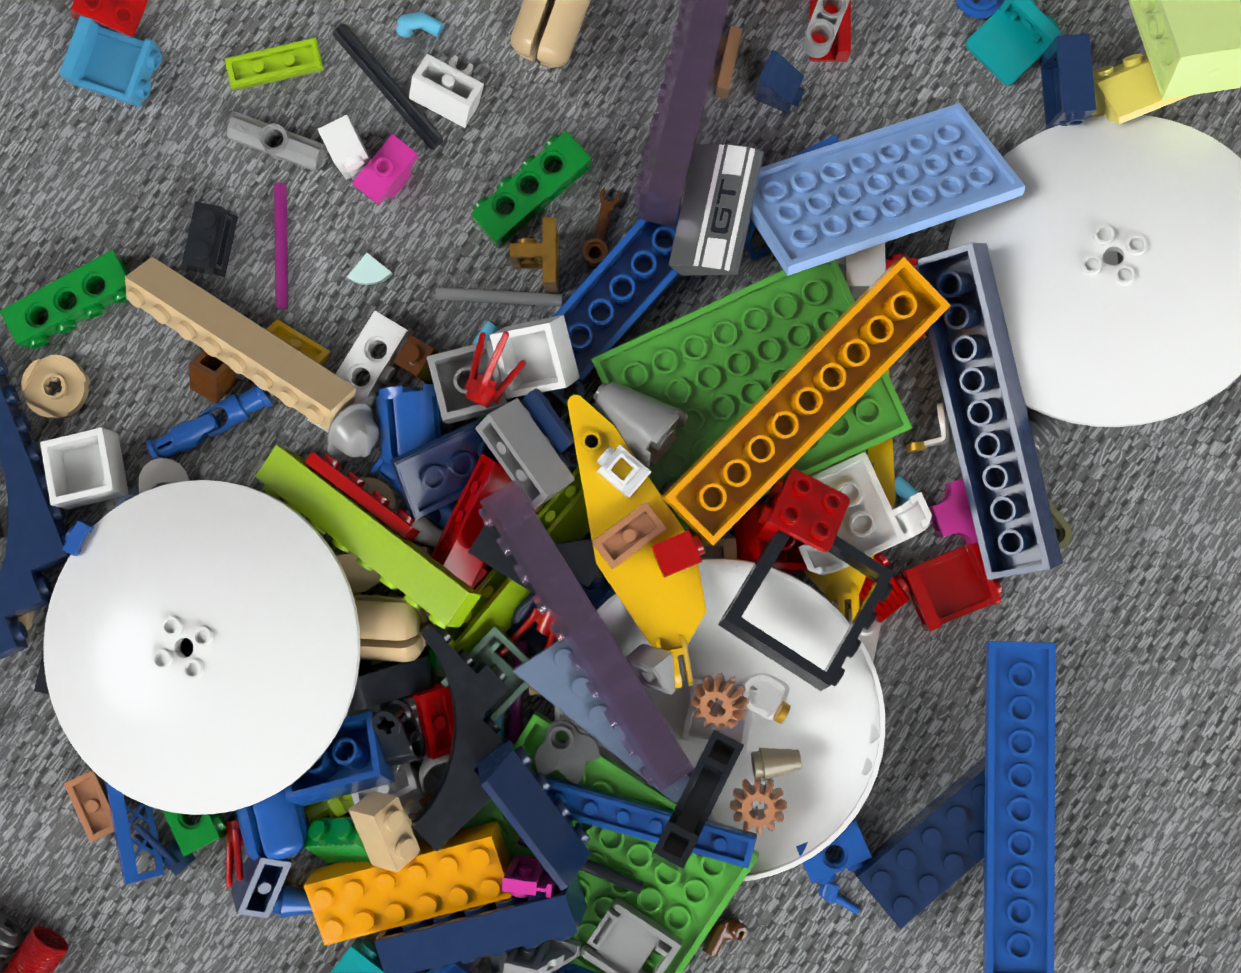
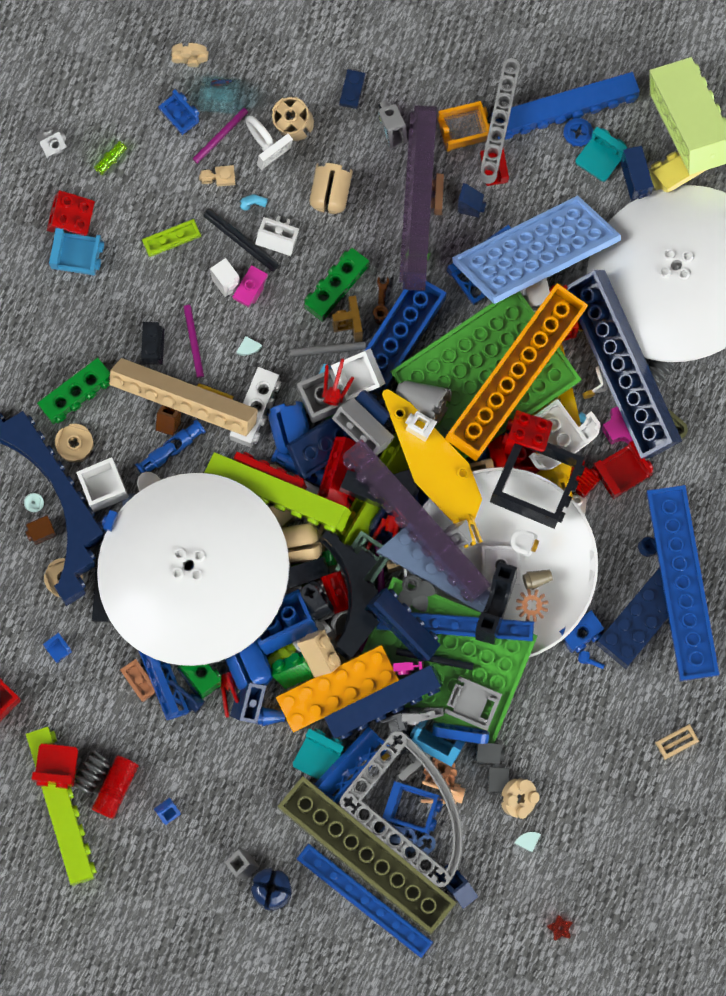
camera: 15 degrees left, 10 degrees down
light grey piece [227,112,327,172] -> none
light grey piece [327,403,379,458] -> none
reddish brown brick [393,335,439,384] -> none
nougat plate [592,501,667,569] -> none
red brick [651,530,705,578] -> none
dark grey slope [669,144,764,276] -> none
nougat gear [691,672,749,732] -> none
reddish brown arm [702,918,748,957] -> none
none -> dark blue tile [638,537,657,557]

